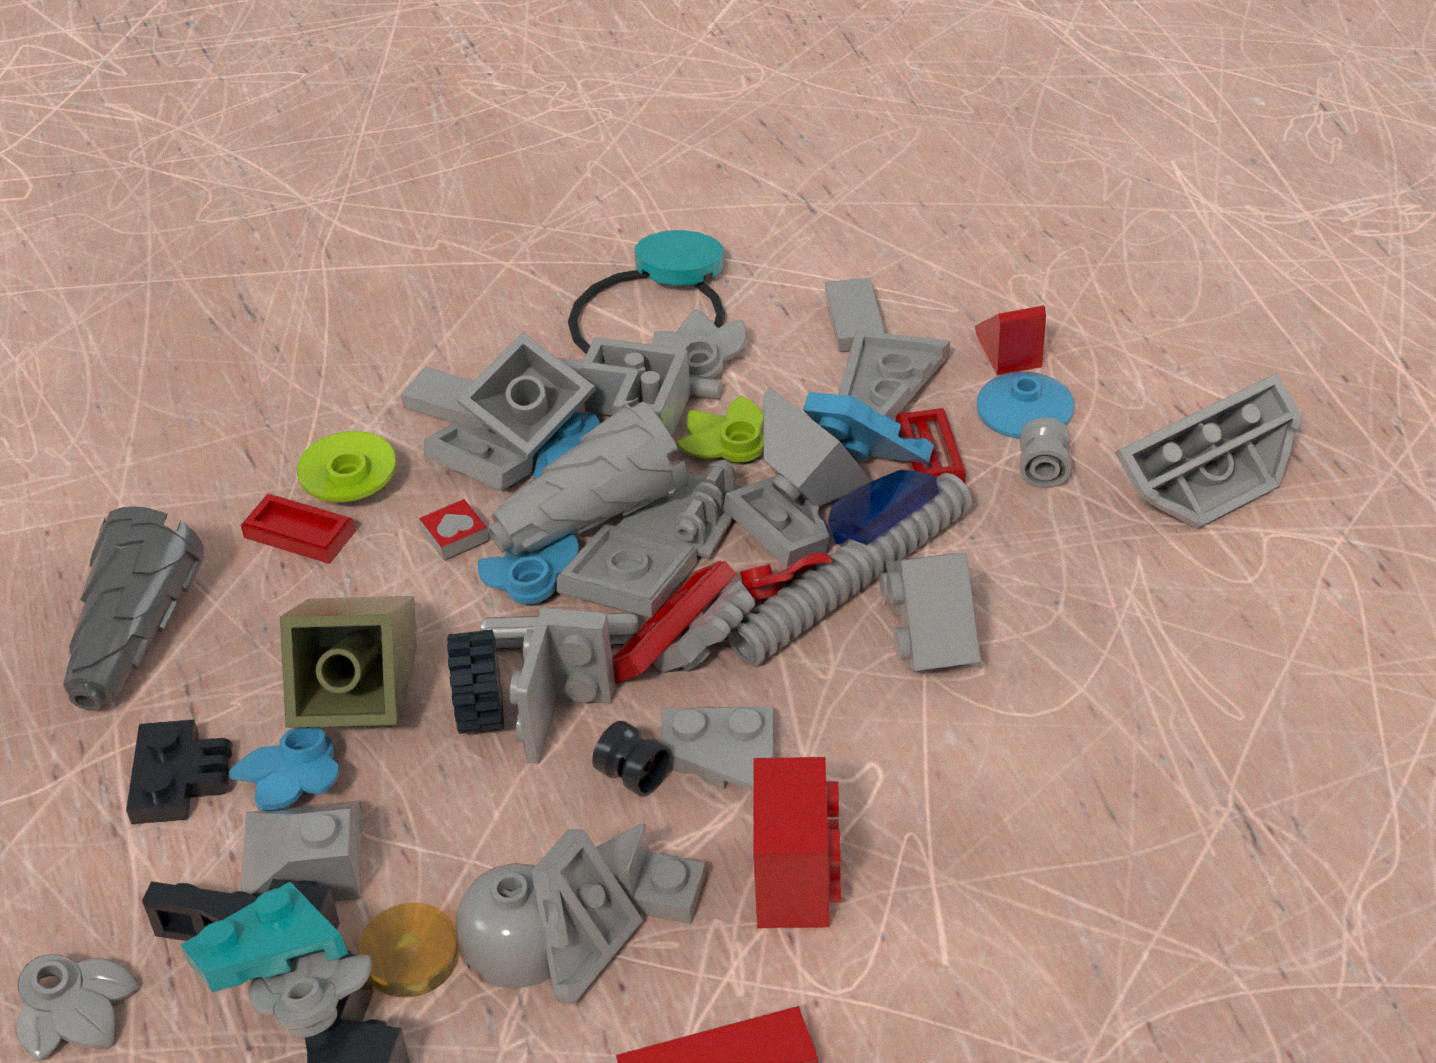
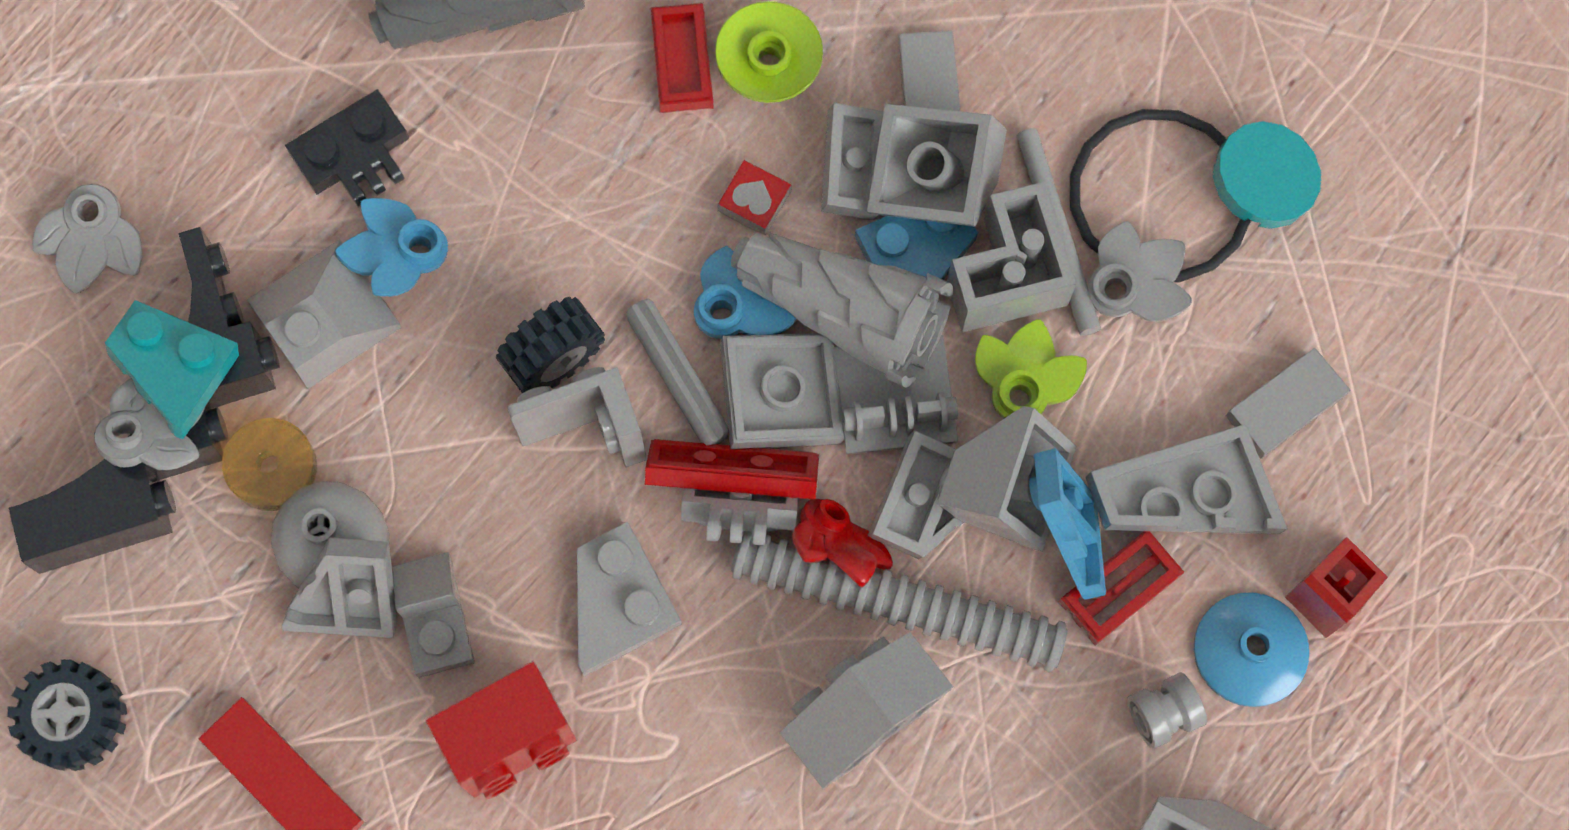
camera: 55 degrees right, 30 degrees up
olive slope [280,596,417,728] -> none
black wheel [592,721,672,797] -> none
clear blue slope [828,470,939,545] -> none

